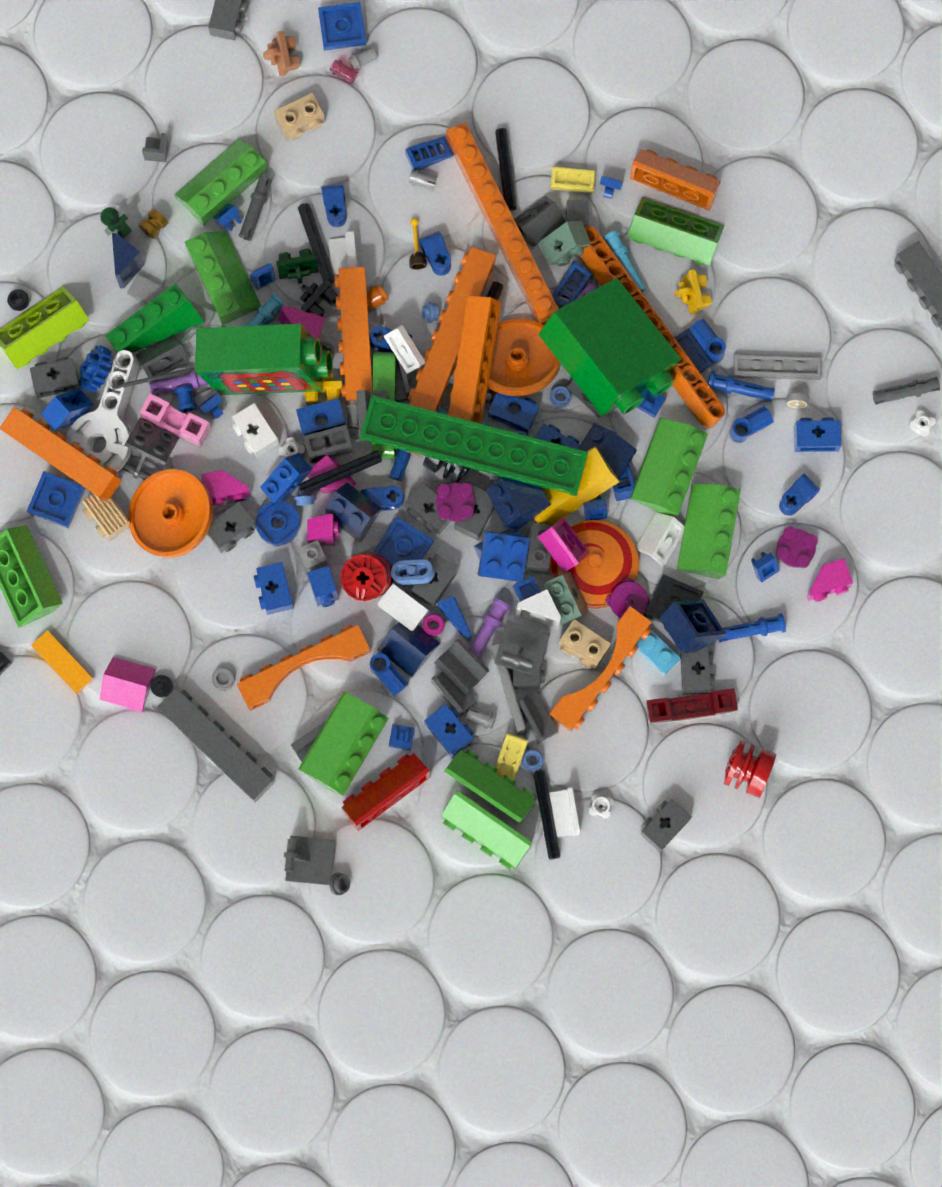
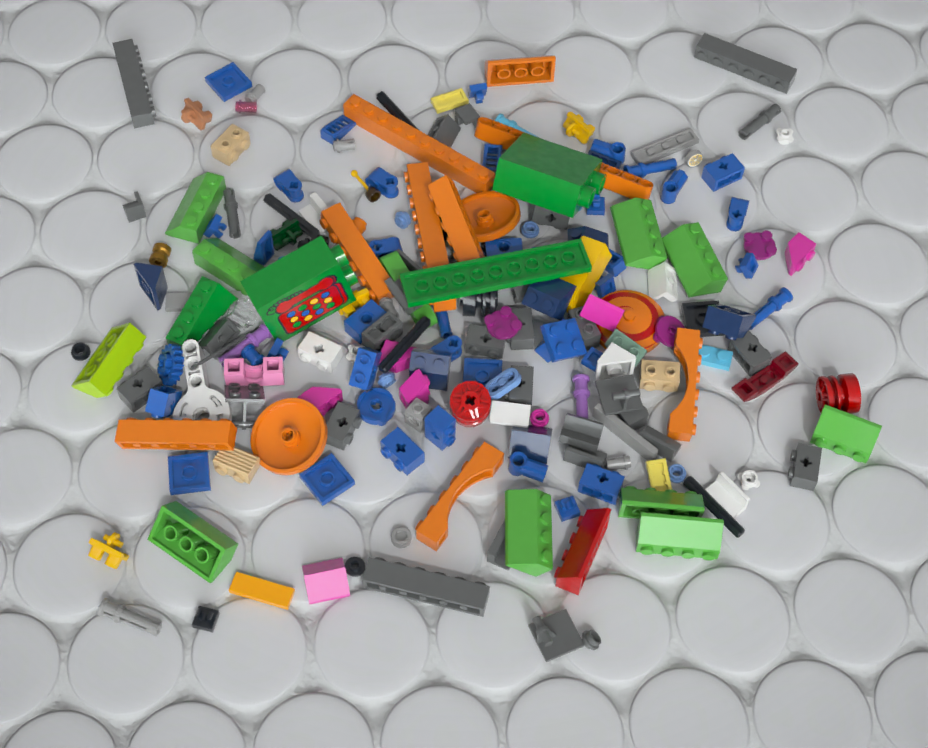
camera: 30 degrees left, 20 degrees down
dark green hips [100,207,132,239] -> none
white panel [384,325,426,373] -> none
blue slope [437,596,472,642] -> none
sand green brick [540,221,591,267] -> none
bright green slope [627,197,725,266] -> none
none -> blue plate [299,453,355,506]
none -> bright green slope [810,405,882,463]

